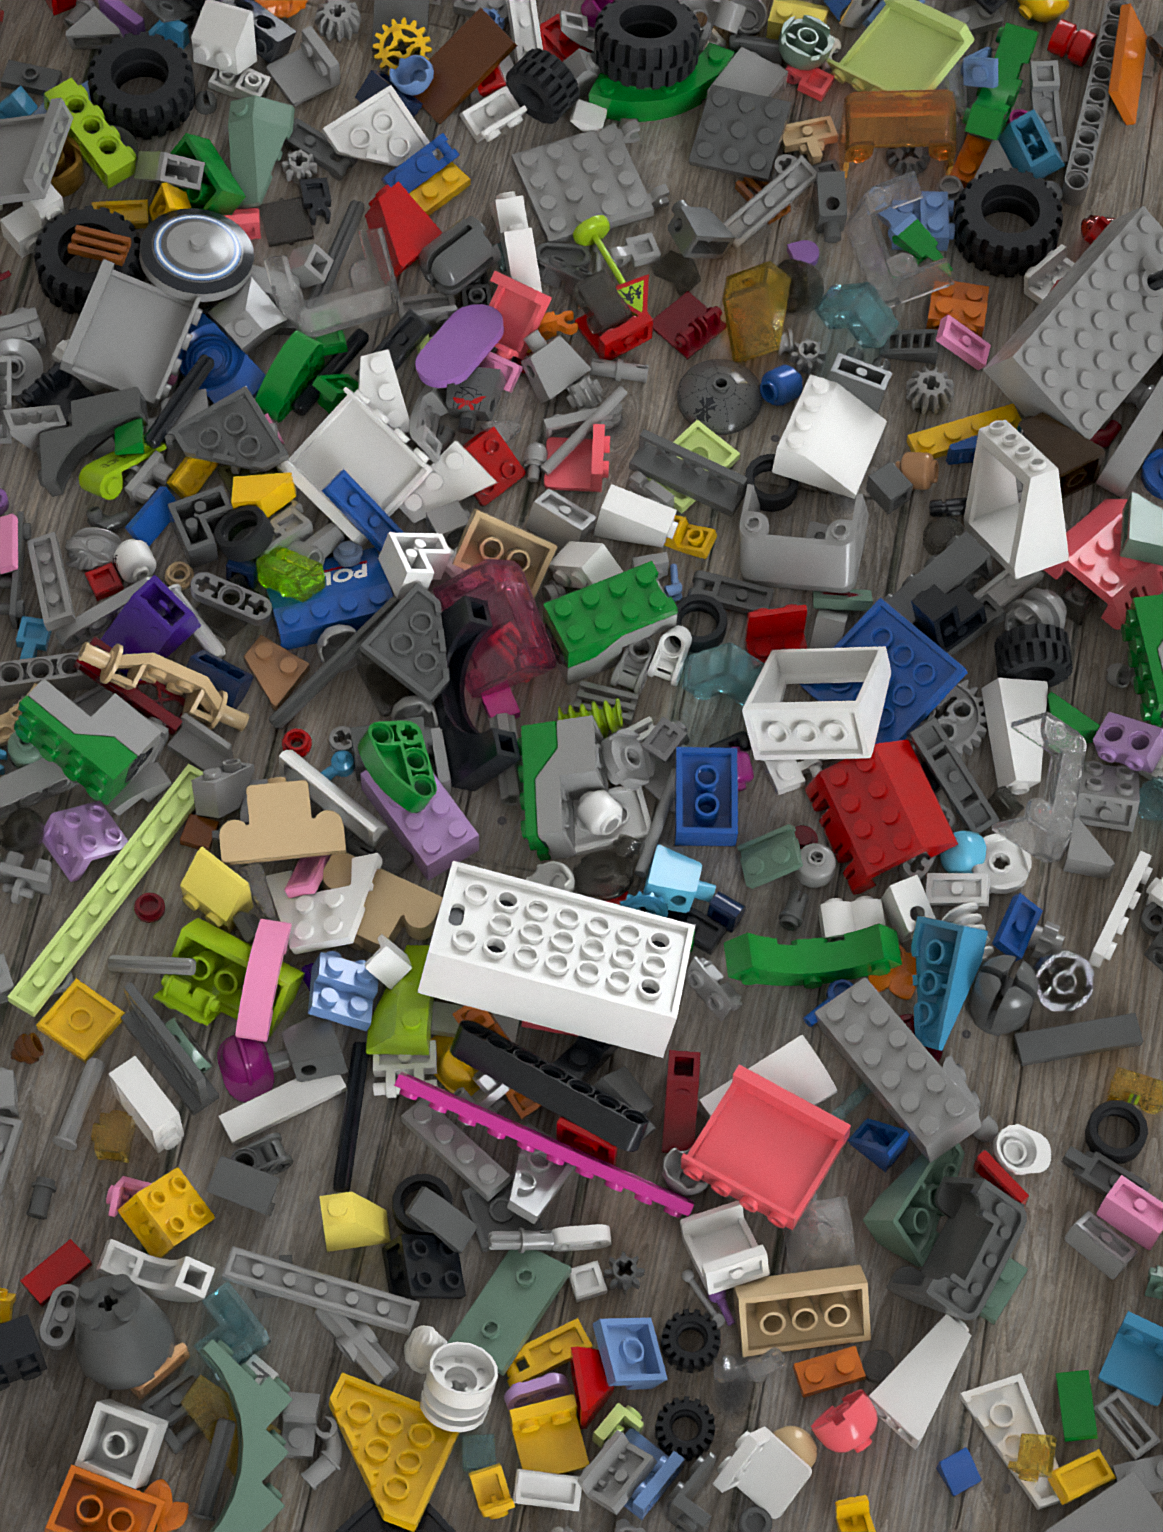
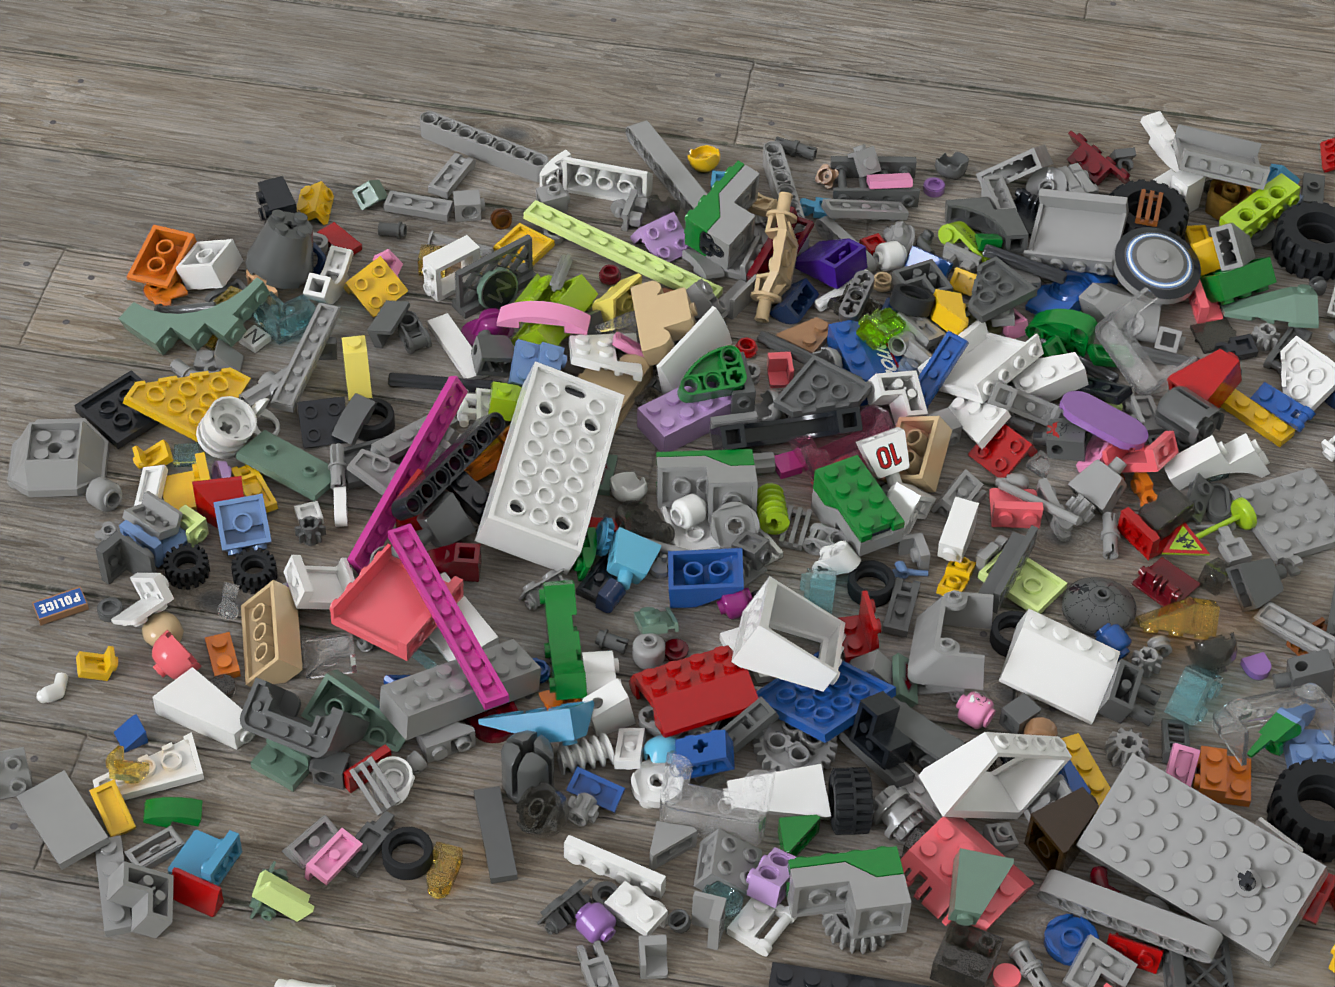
camera: 90 degrees right, 15 degrees down
none -> light grey tile [349,756,401,816]
none -> dark pink plate [388,523,509,710]
none -> blue brick [675,729,735,779]
none -> coral panel [767,352,794,388]
none -> white torso [856,427,910,488]
none -> bright pink head [956,691,996,729]

